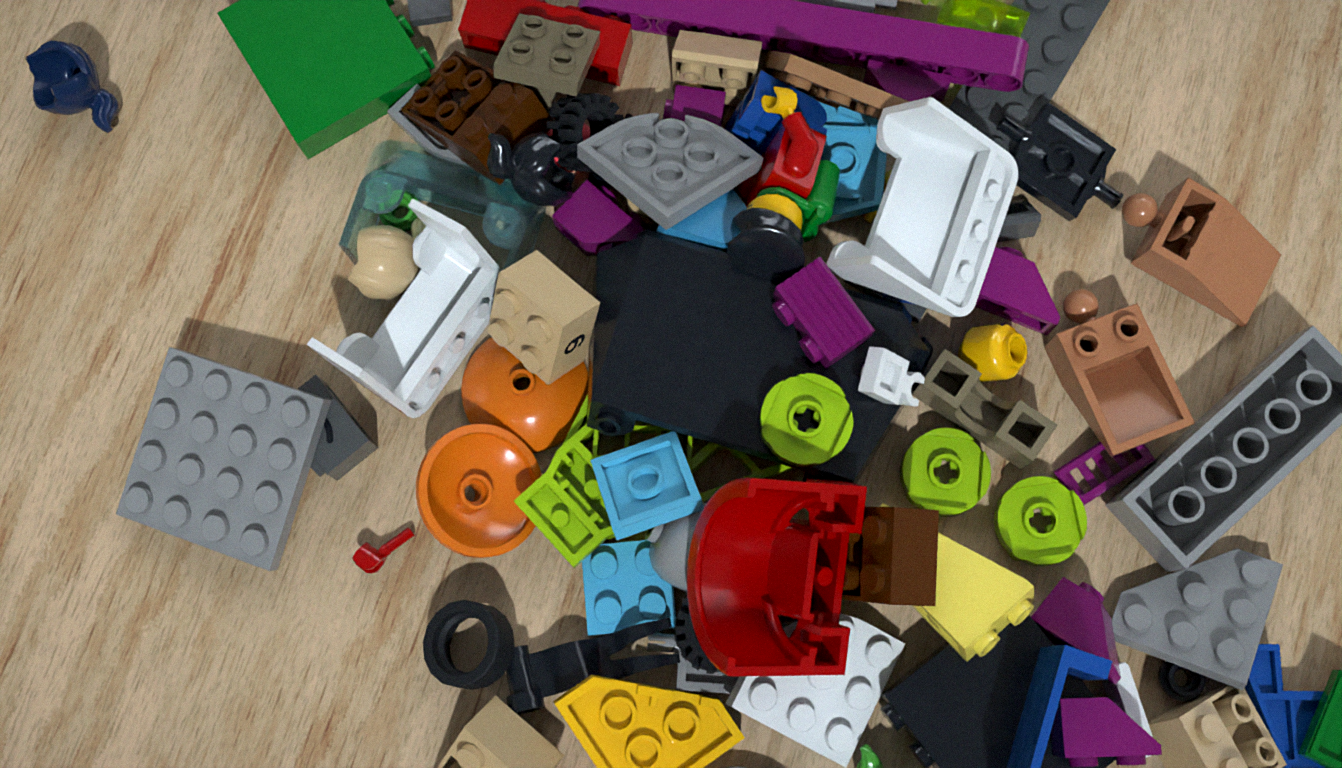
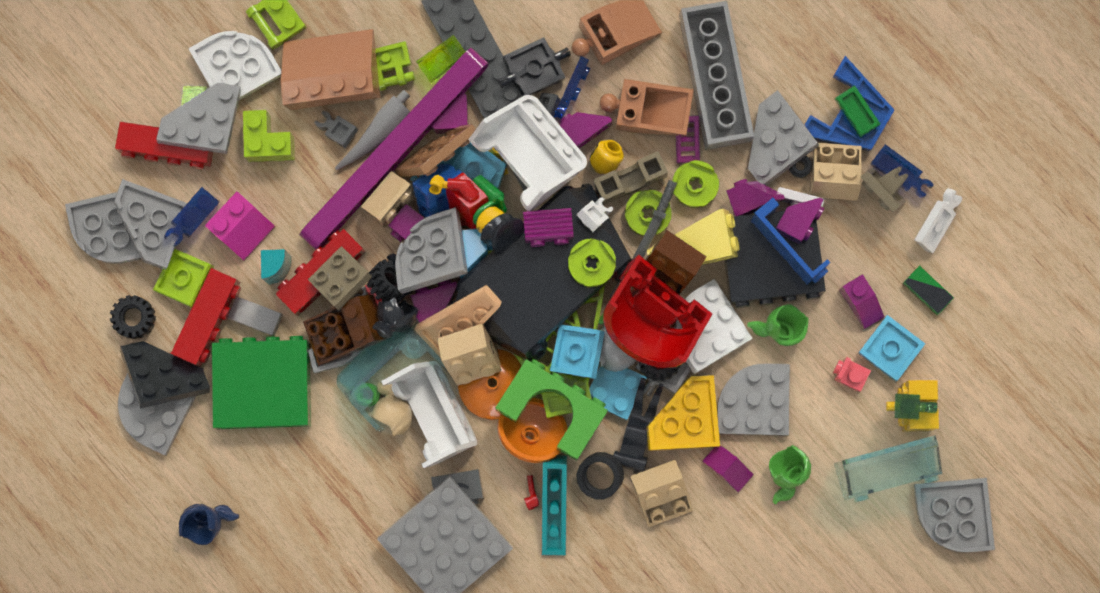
camera: 55 degrees left, 5 degrees up
none -> light nougat wing [414,285,502,358]
none -> bright green arch [495,359,608,461]
none -> teal slope [542,455,567,555]
none -> clear blue plate [554,56,591,119]
none -> dark grey sword [610,180,677,298]

